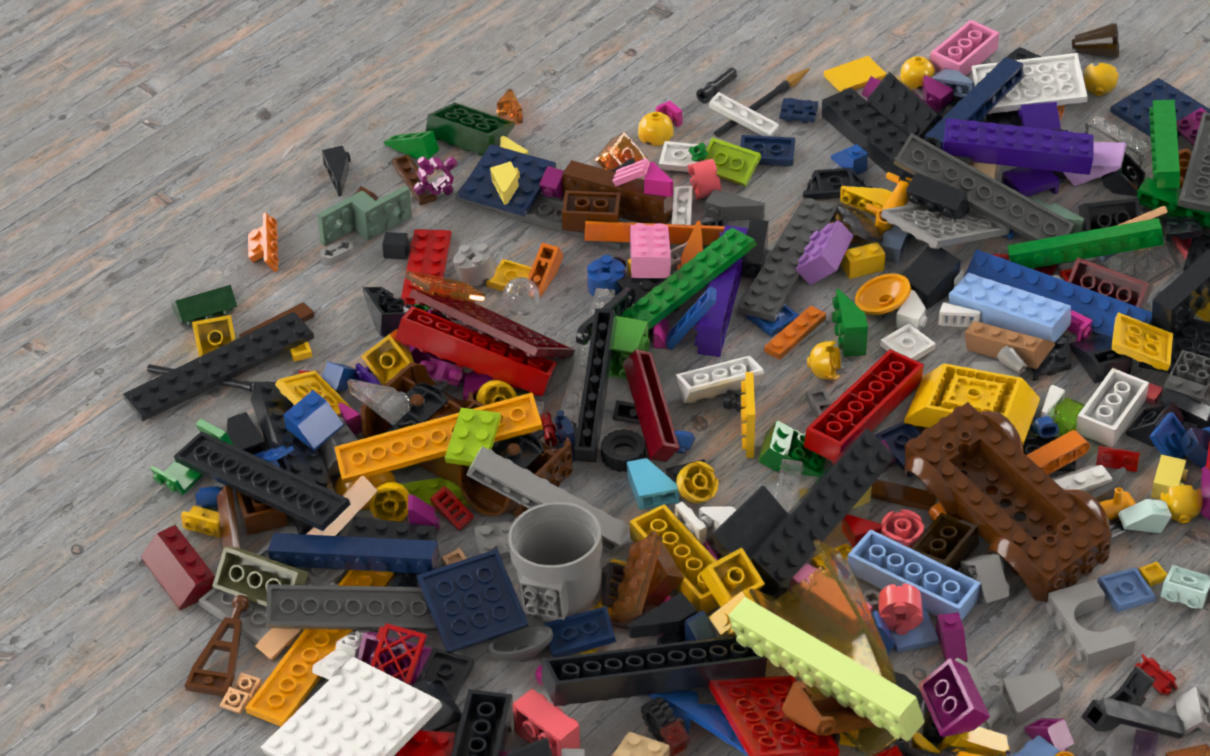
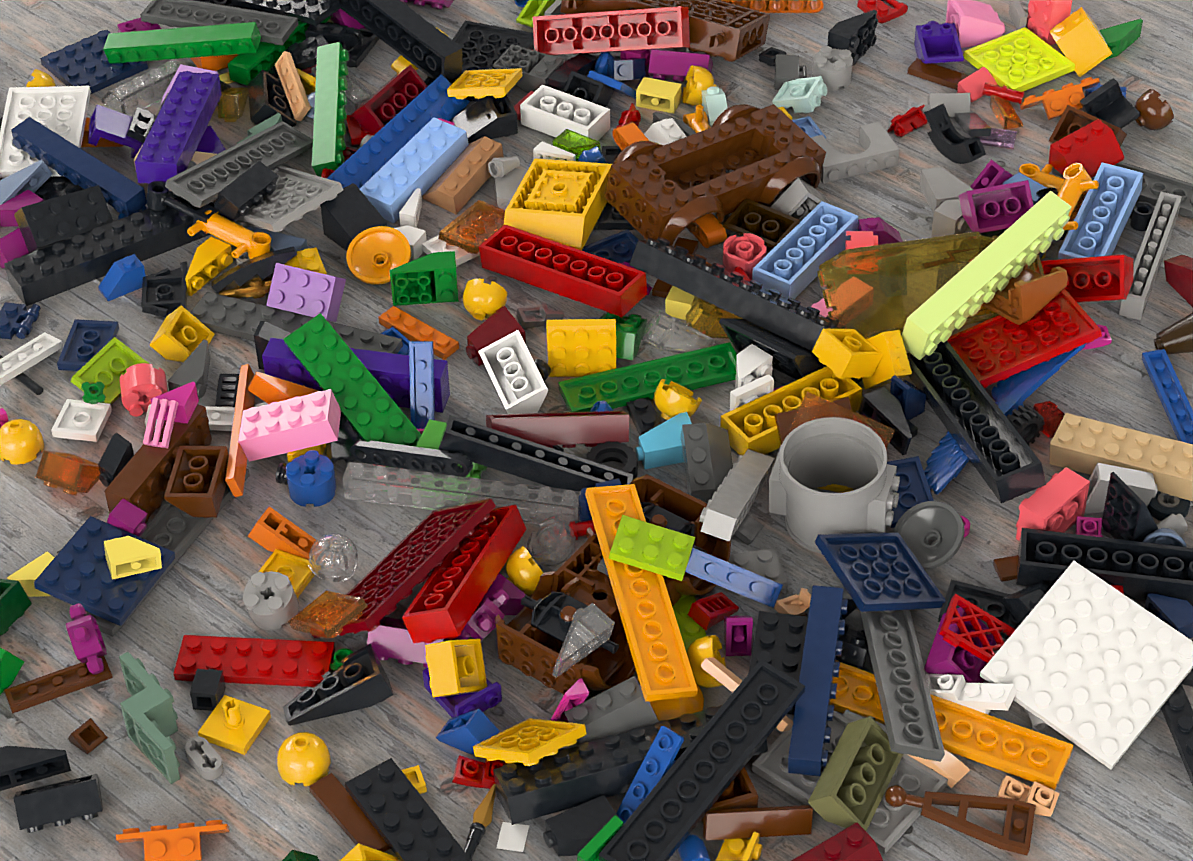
camera: 90 degrees left, 0 degrees up
slope [283,390,343,451] -> none
none -> black slope [13,774,103,833]
none -> yellow slope [150,305,215,362]
none -> yellow tile [198,695,271,755]
none -> clear yellow slope [218,87,248,122]
none -> yellow cylinder [277,732,331,786]
none -> clear orange plate [438,200,505,254]
none -> dark red slope [466,306,526,366]
none -> white sticker [496,822,529,852]
none -> green plate [558,342,737,412]
none -> dark grey slope [681,423,733,501]
none -> tile [685,548,783,608]

